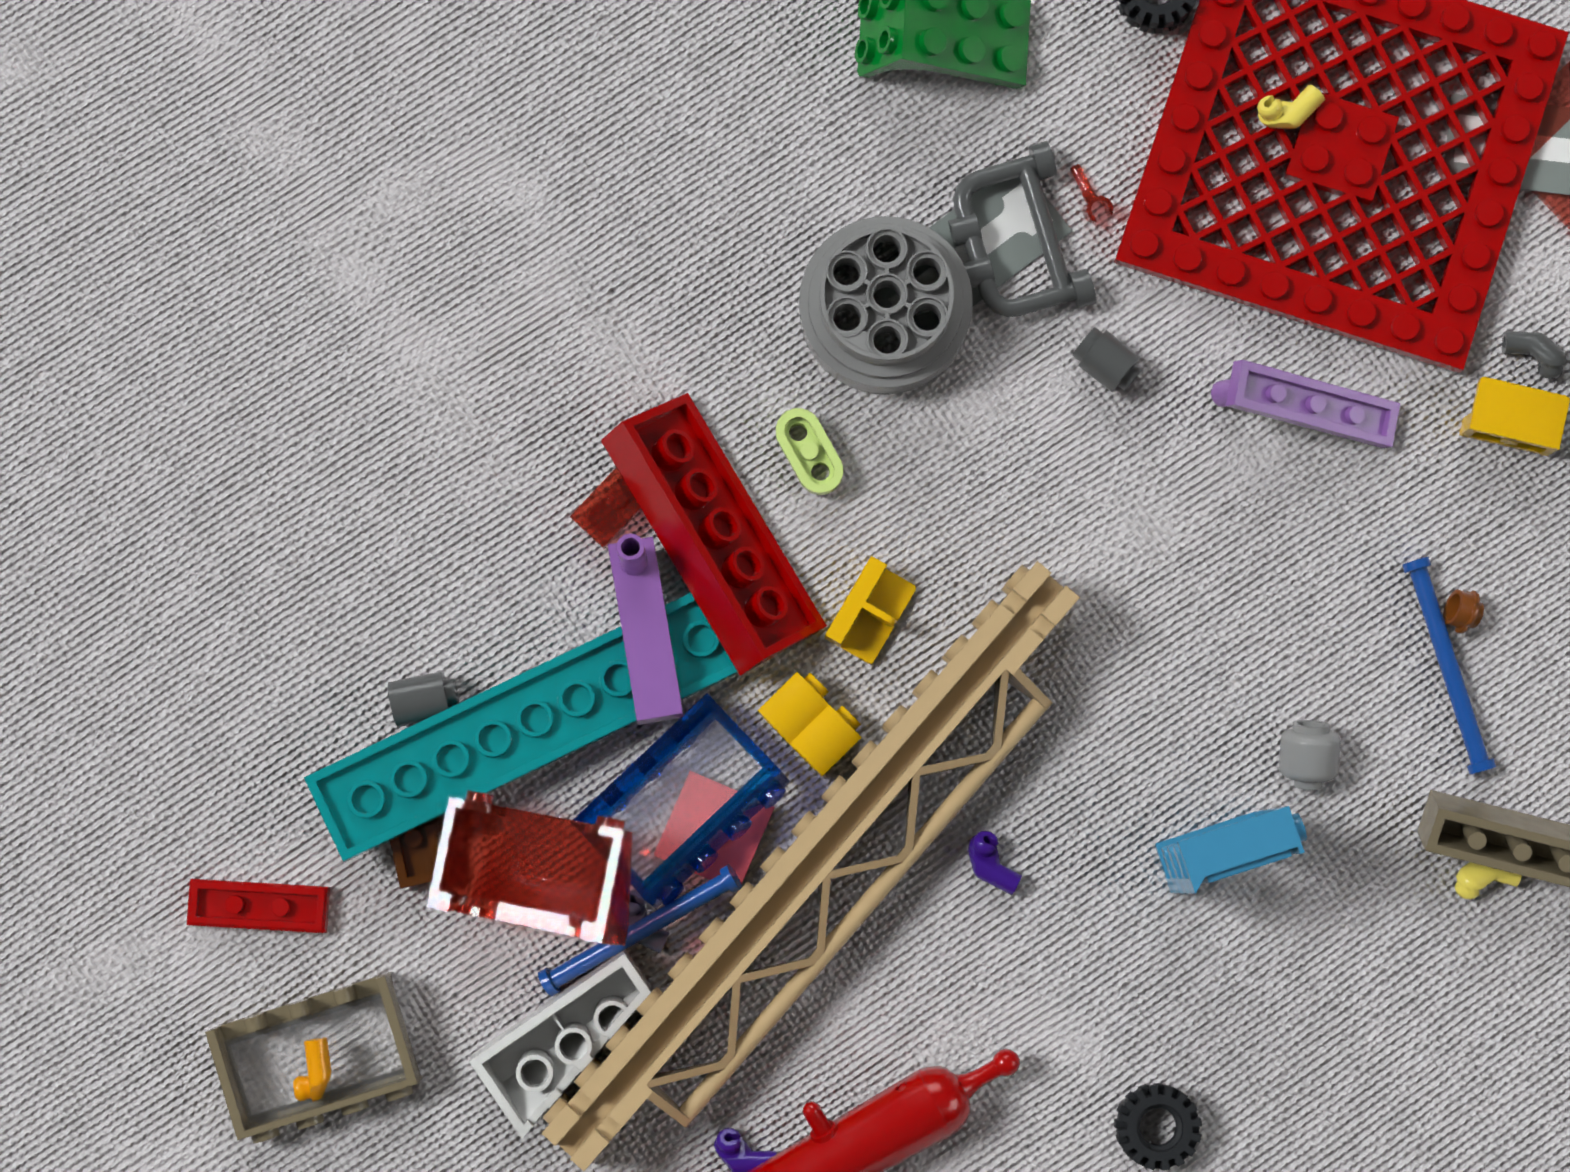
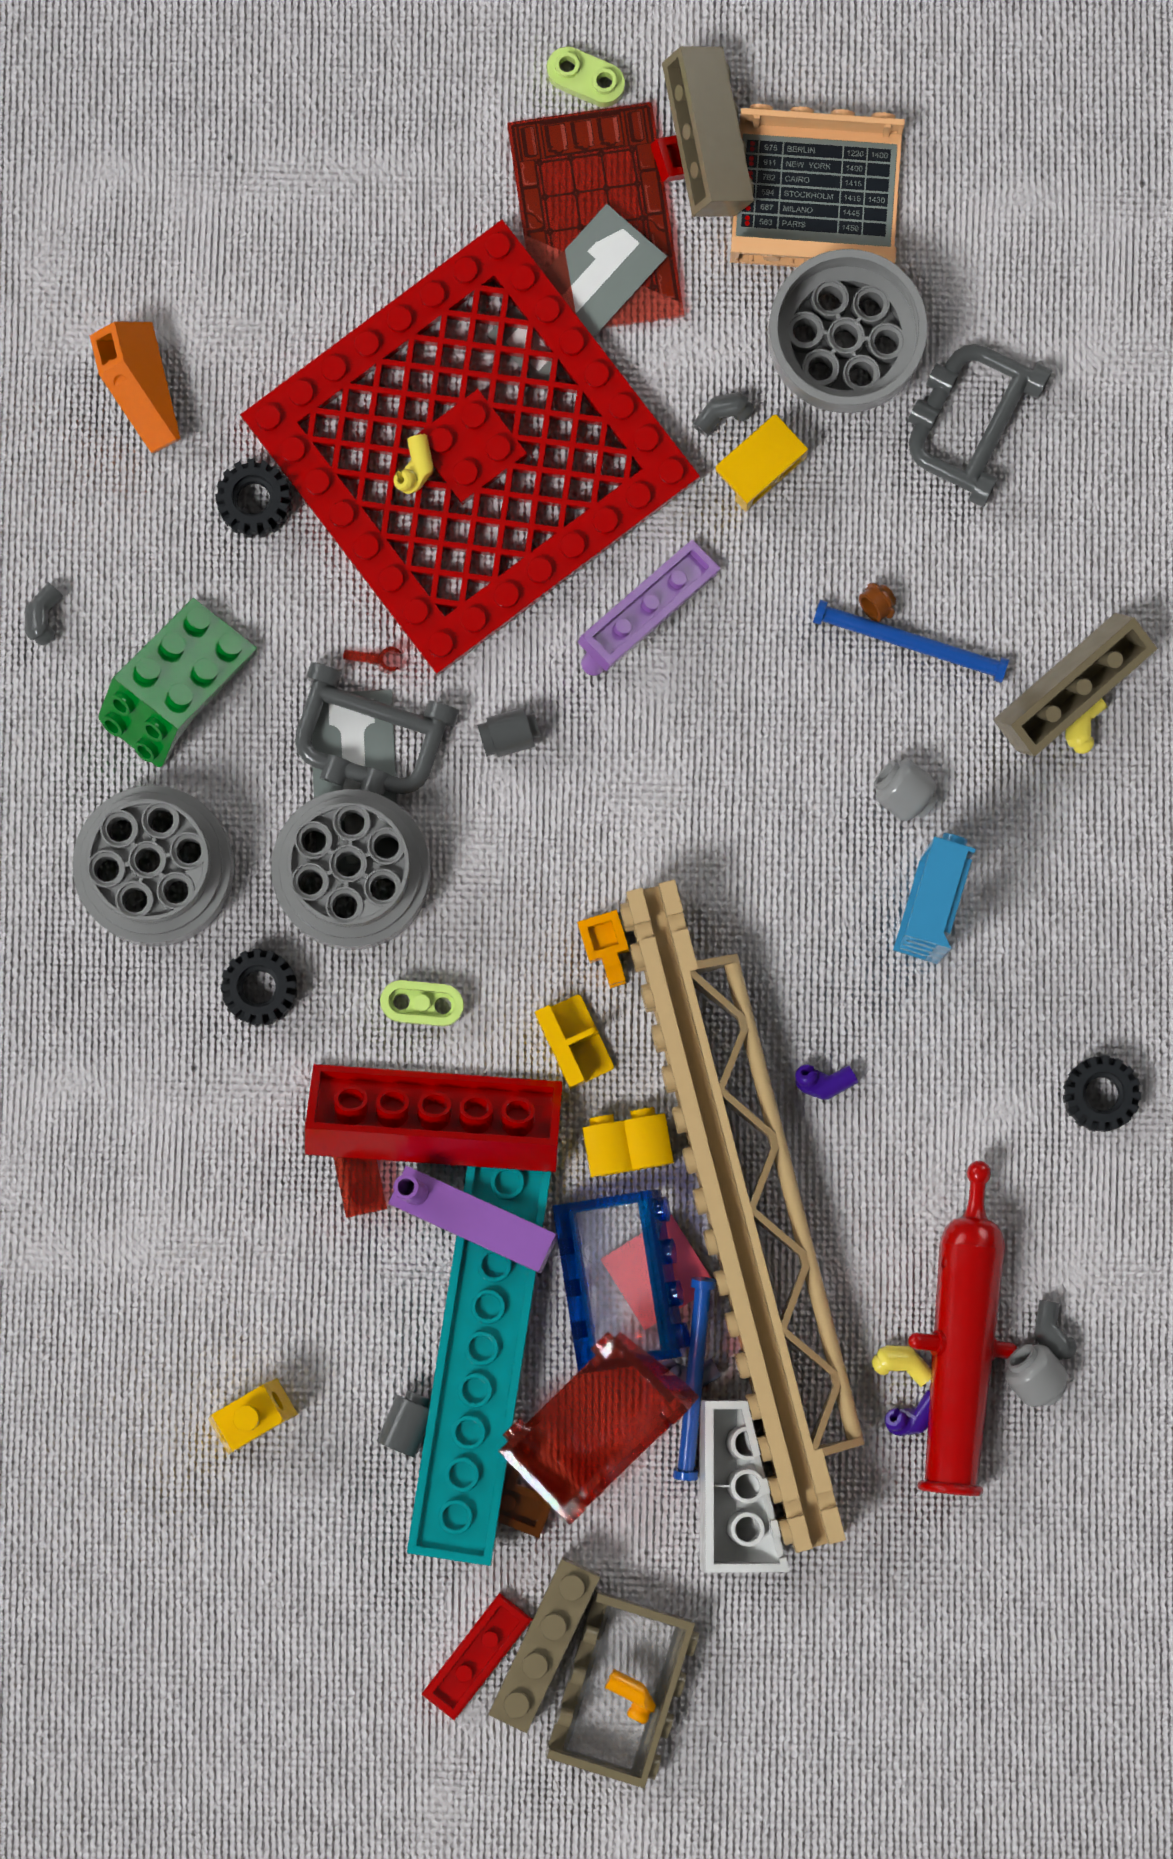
camera: 55 degrees left, 0 degrees up
none -> light grey wheel [72,786,234,947]
none -> yellow torso [208,1378,298,1455]
none -> black tyre [220,949,298,1026]
none -> dark tan brick [488,1556,600,1733]
none -> light orange plate [577,910,629,989]
none -> light yellow arm [872,1345,931,1387]

